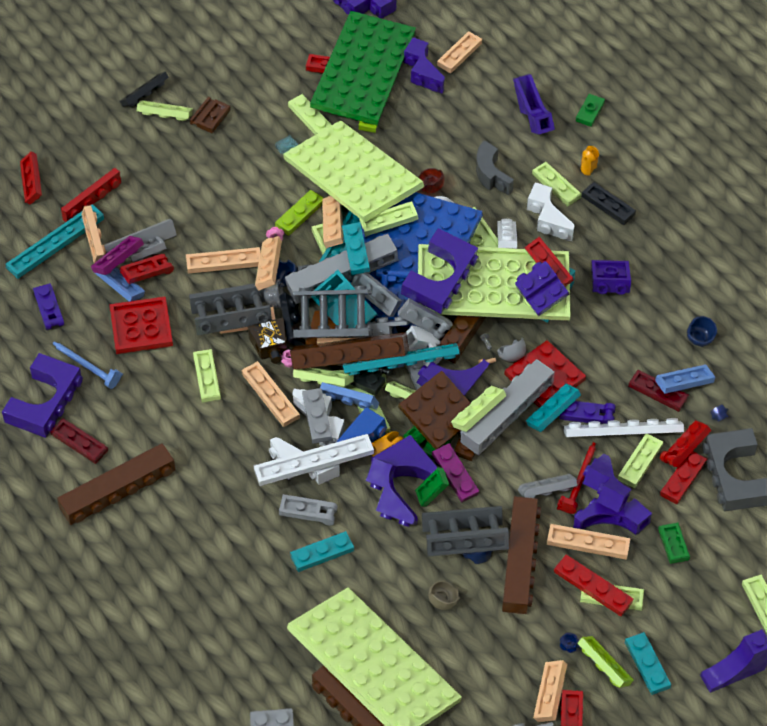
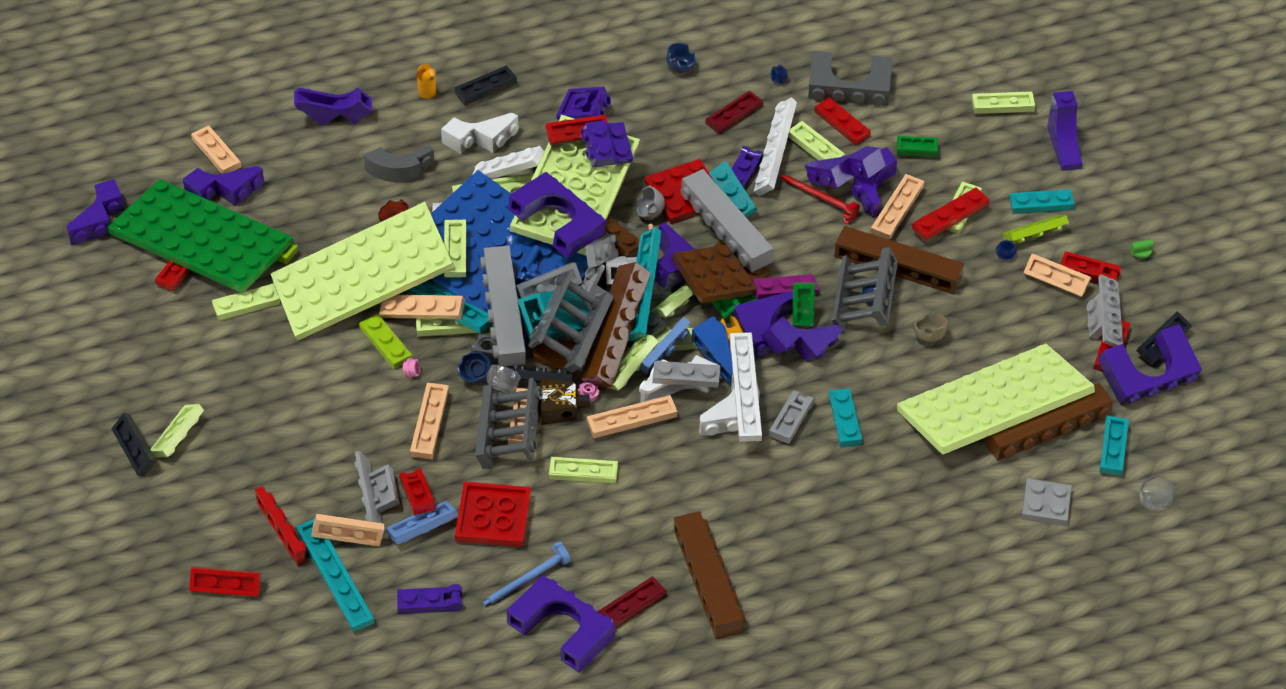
camera: 75 degrees left, 5 degrees down
magenta plate [91,236,144,275] -> none
reddish brown plate [190,96,231,133] -> none
light nougat plate [255,236,282,291] -> none
clear light blue plate [275,135,299,155] -> none
teal plate [342,222,370,275] -> none
yellowish green plate [451,386,507,432] -> none
light grey plate [518,474,577,498] -> none
yellowish green tile [532,162,582,206] -> none
green plate [575,94,605,127] -> none
medium blue plate [655,364,715,394] -> none
red plate [660,420,712,467] -> none

